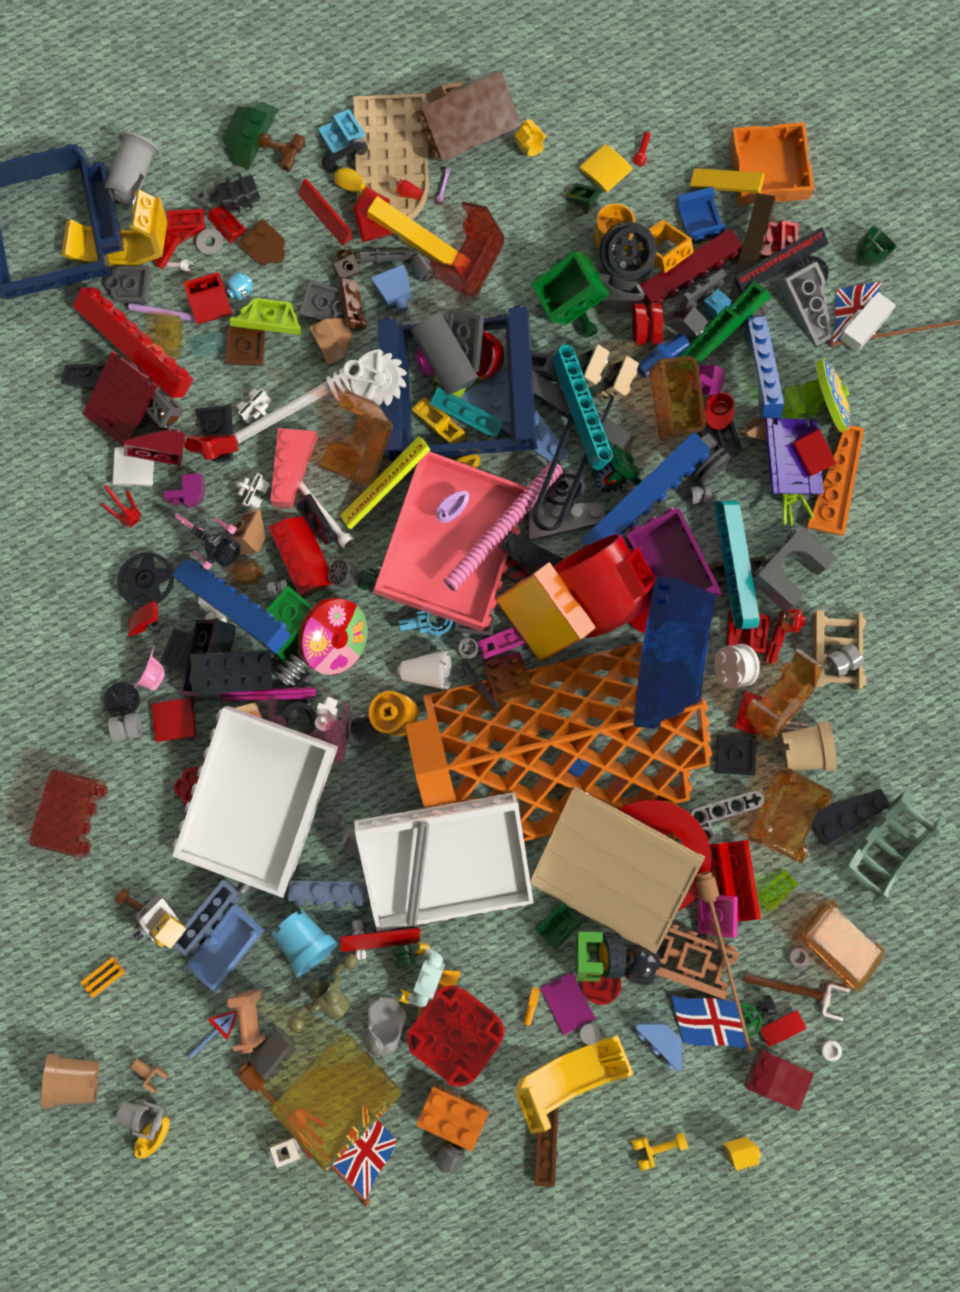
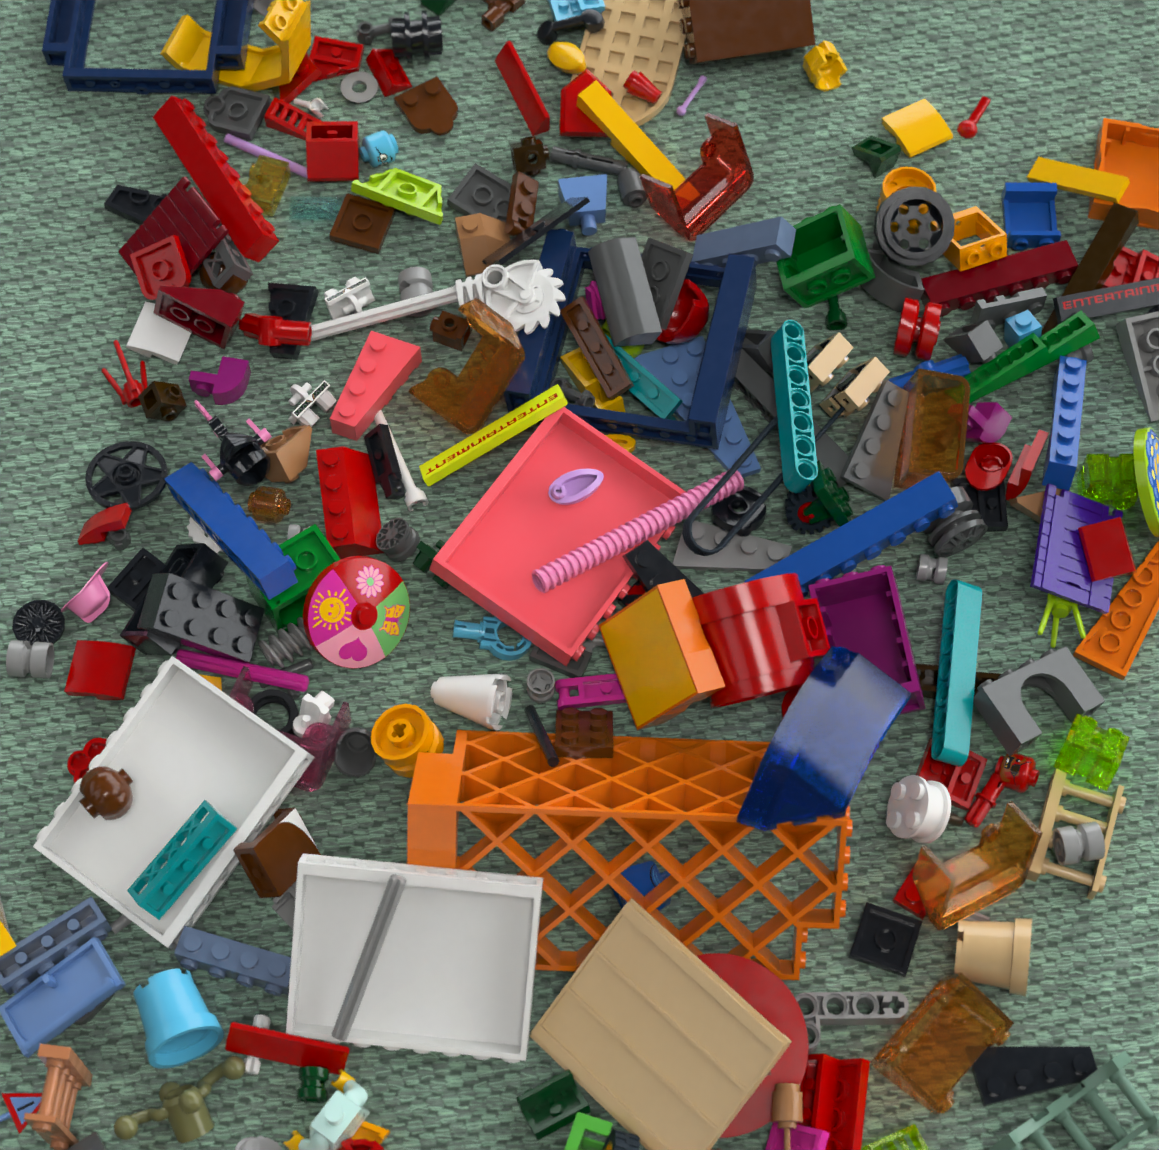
camera: 15 degrees right, 15 degrees down
none -> reddish brown plant [79,766,133,820]
none -> teal fence [127,800,238,920]
none -> red plate [130,235,191,300]
none -> dark brown brick [138,381,187,422]
none -> reddish brown panel [233,807,321,898]
none -> red slope [264,98,321,141]
none -> light grey wheel [398,267,434,317]
none -> reddish brown brick [430,311,472,352]
none -> black container [482,197,590,265]
none -> dark grey bar [550,378,595,407]
none -> reddish brown plate [560,296,634,400]
none -> sand blue brick [692,216,796,268]
none -> dark grey wing [840,380,910,501]
none -> slope [1006,430,1049,501]
none -> clear neon green brick [1053,713,1130,791]

